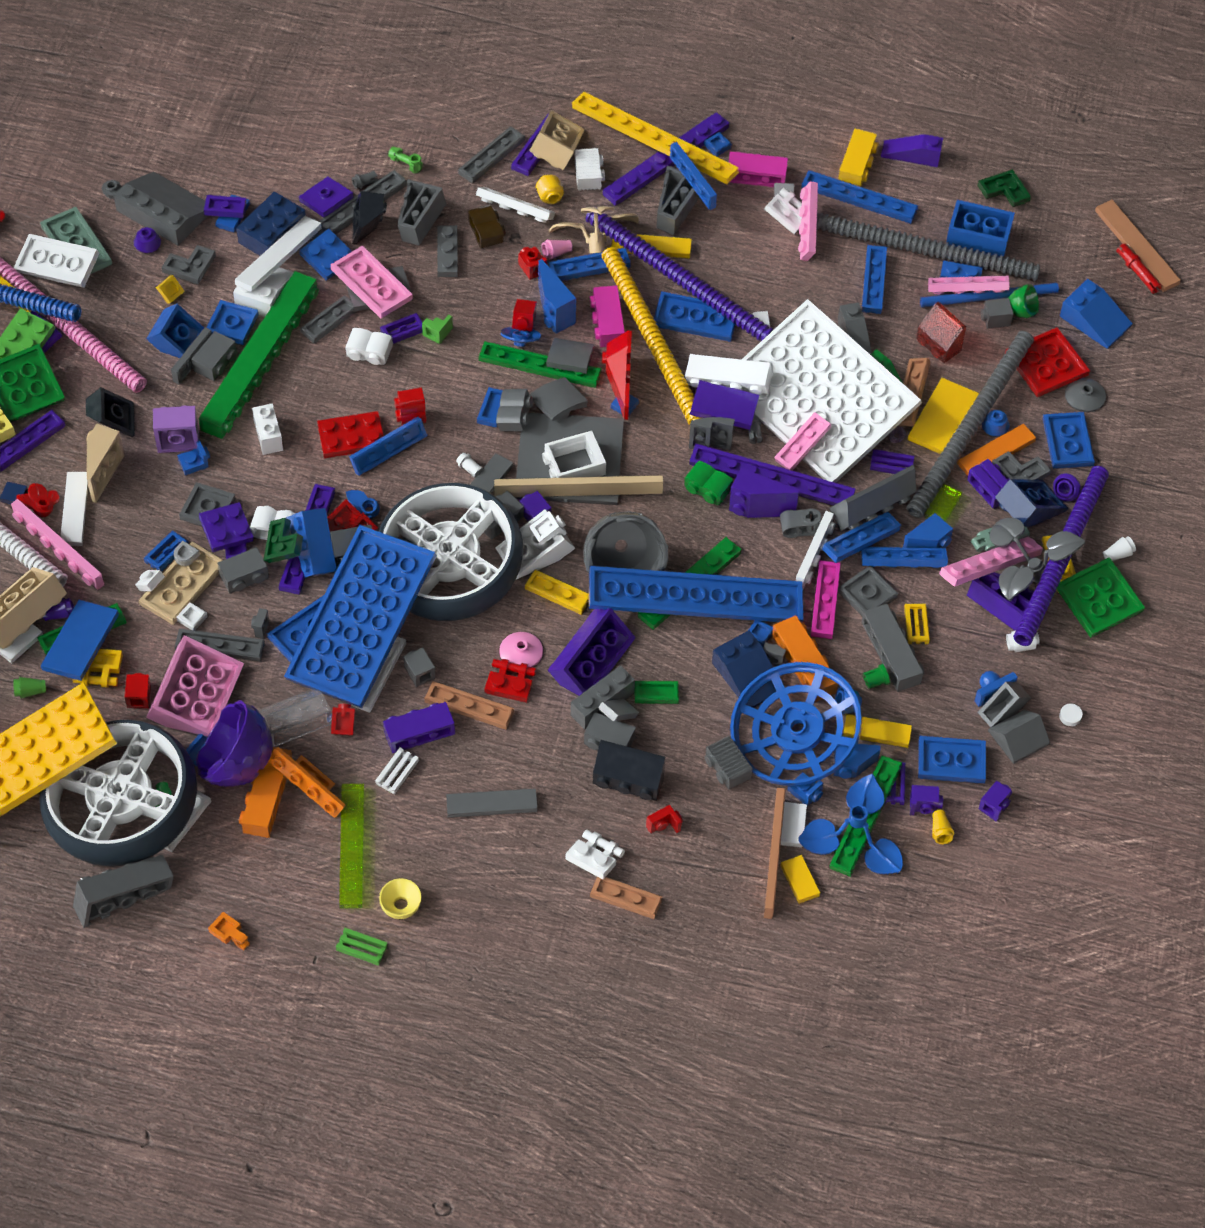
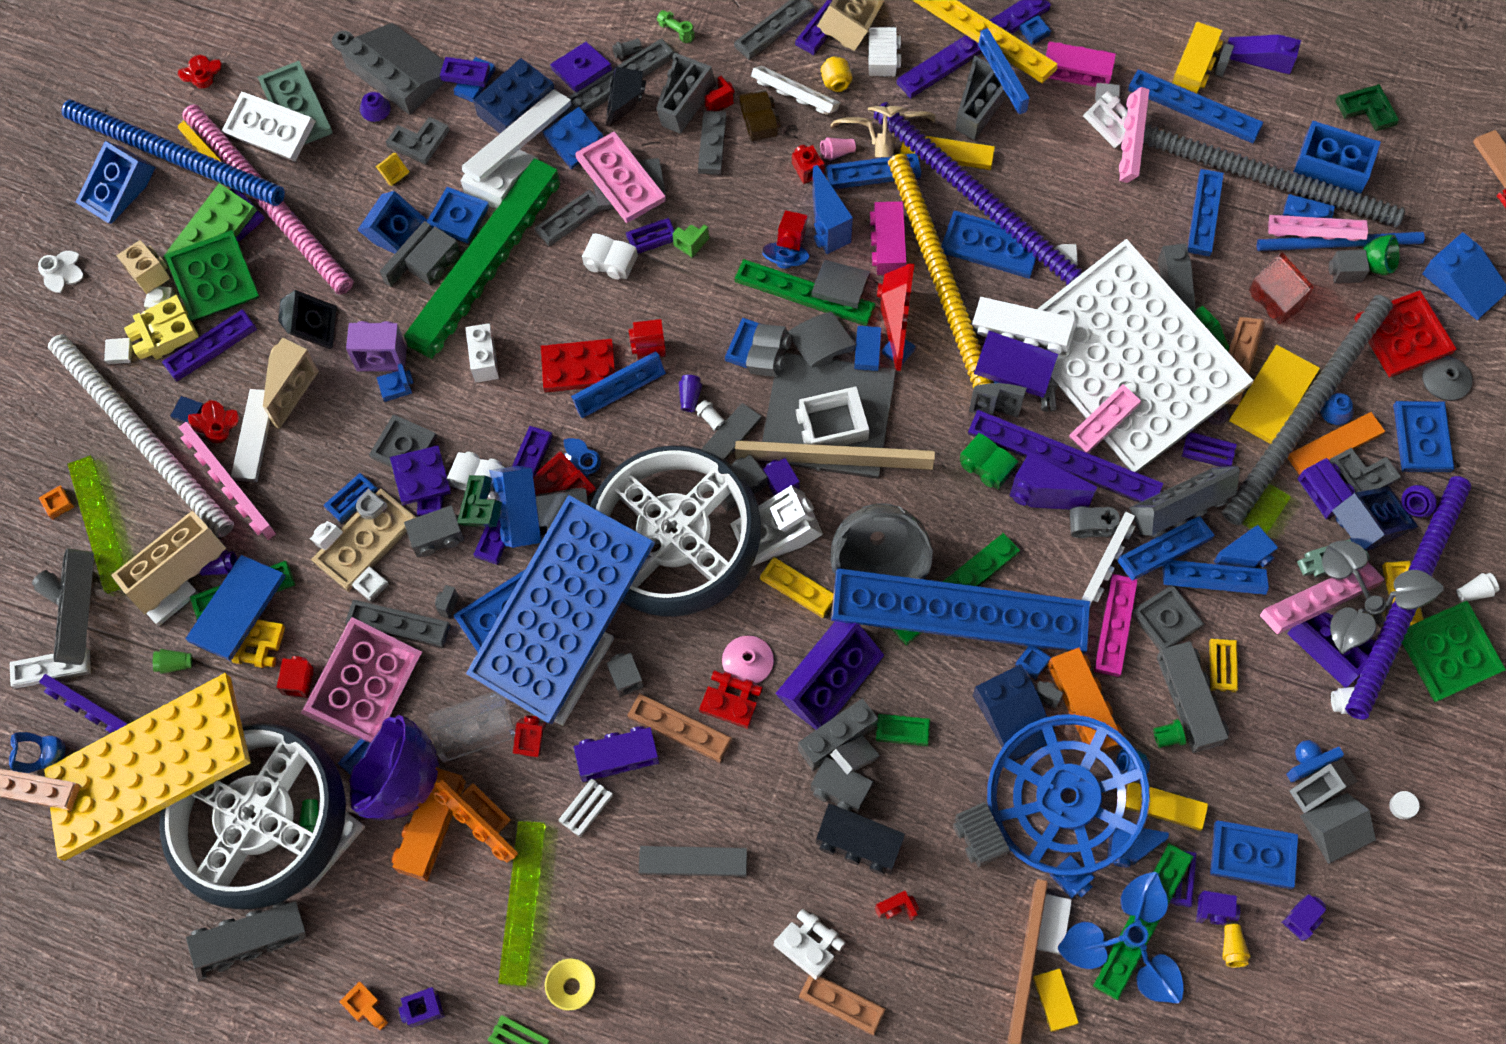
camera: 10 degrees right, 10 degrees up
none -> dark purple brick [399,987,445,1028]
none -> dark purple cone [679,375,703,412]
none -> red bracket [705,75,735,111]
none -> blue tile [854,326,881,371]
none -> dark grey tile [1215,43,1234,77]

